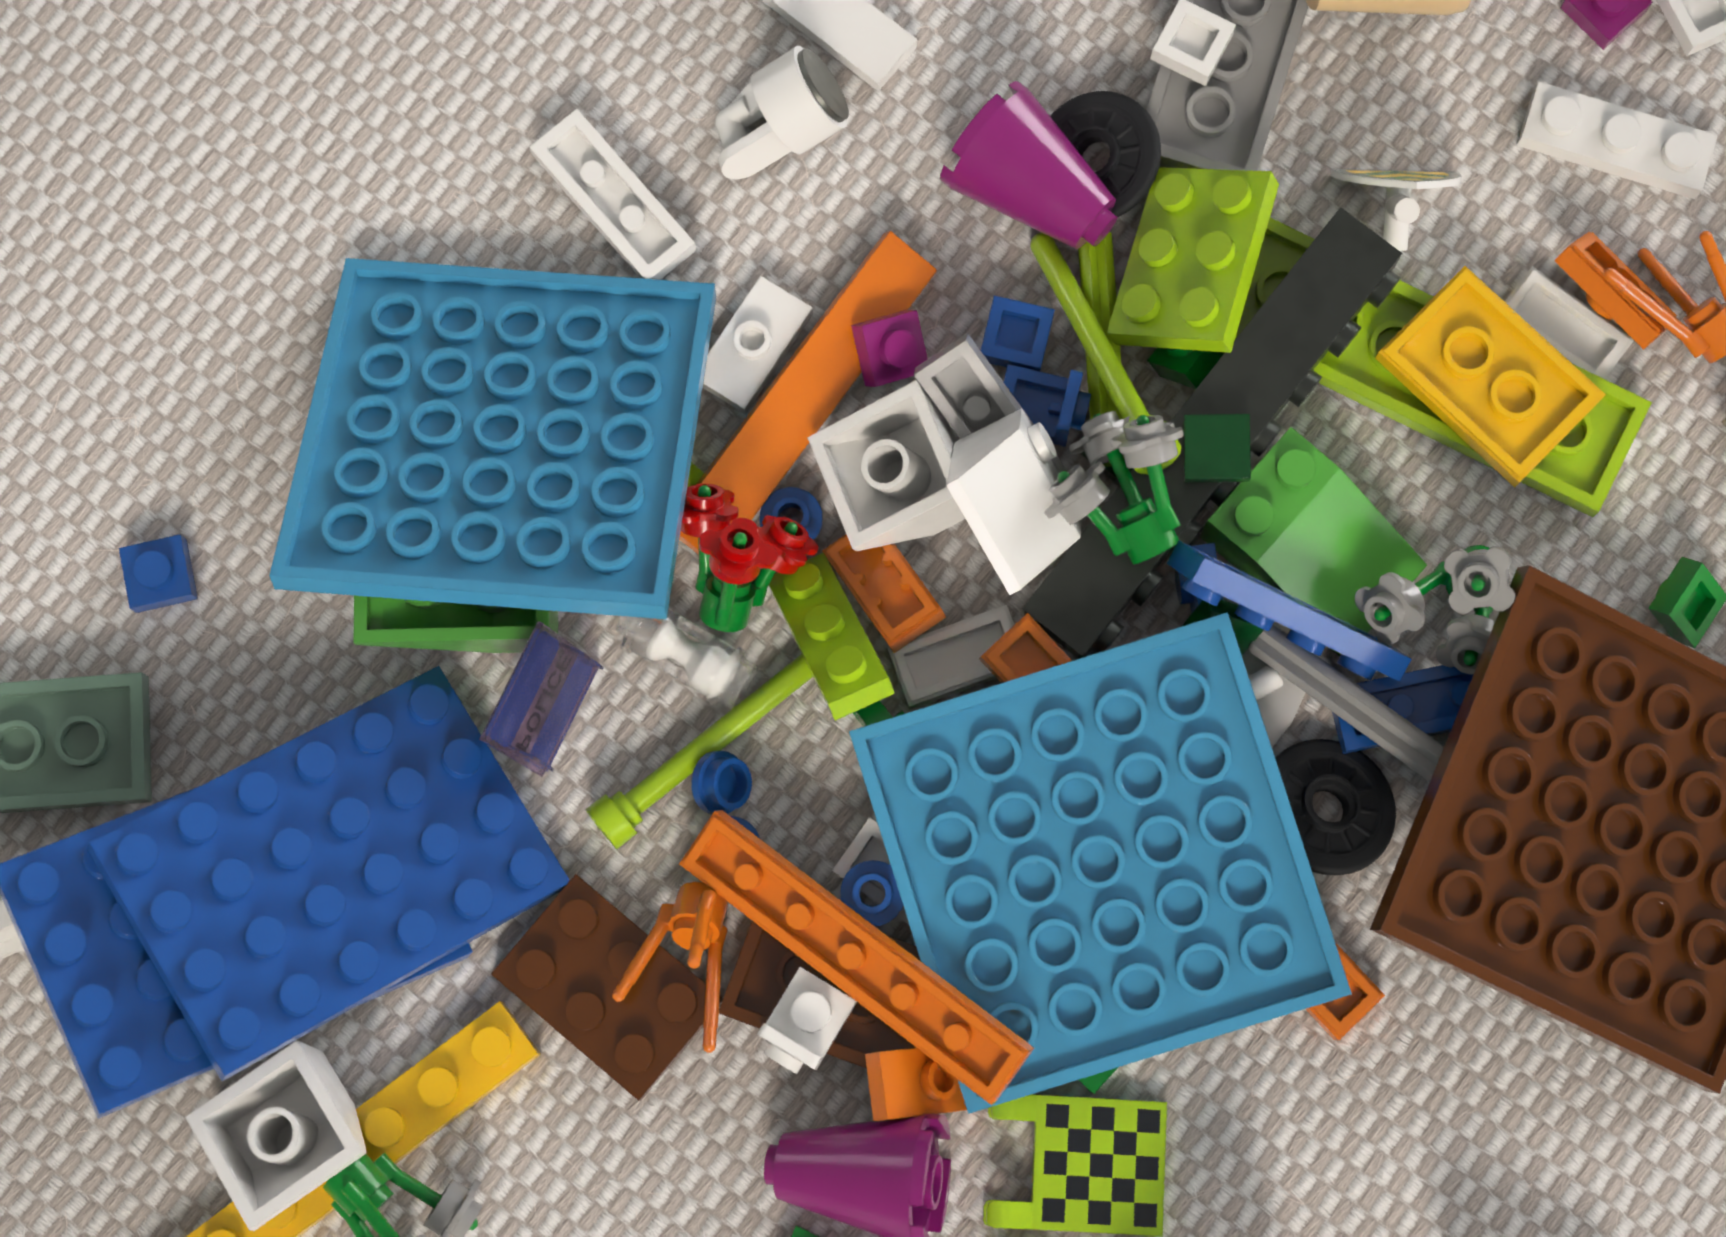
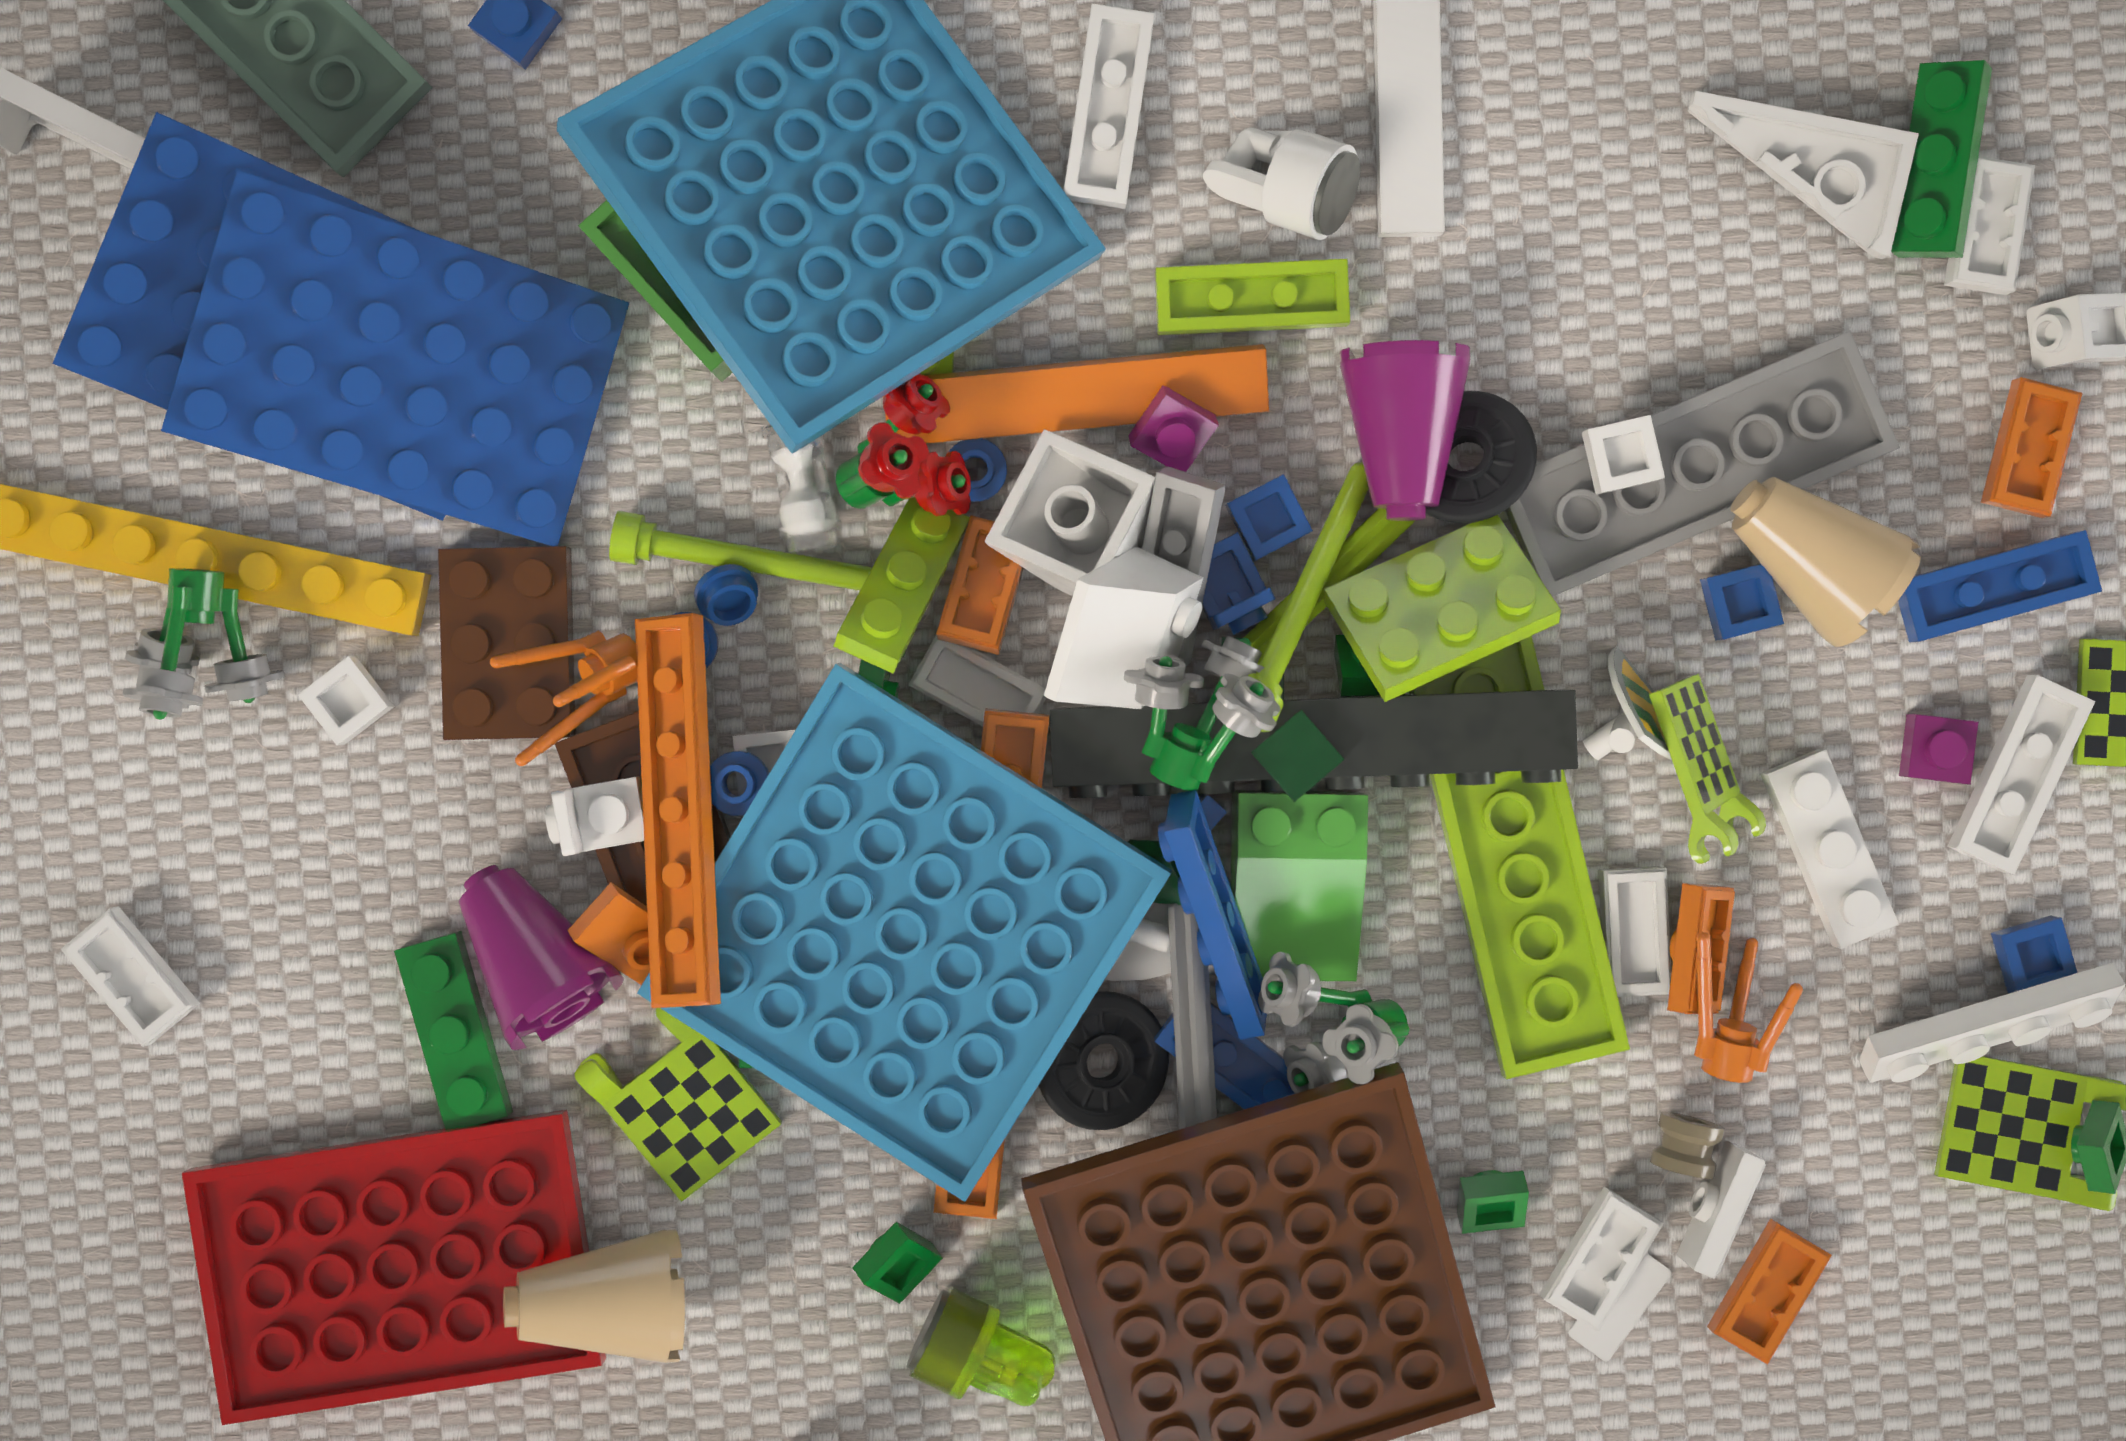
camera: 45 degrees right, 10 degrees up
white slope [185,1040,367,1231] -> none
clear purple piece [479,621,604,777] -> none
white plate [703,276,813,415] -> none
yellow tile [1375,266,1606,488] -> none
none -> white plate [298,656,395,746]
none -> green plate [852,1221,943,1304]
none -> clear neon green piece [906,1286,1056,1406]
none -> lime plate [1155,259,1350,336]
none -> lime flag [1649,674,1766,864]
none -> blue plate [1700,564,1784,641]

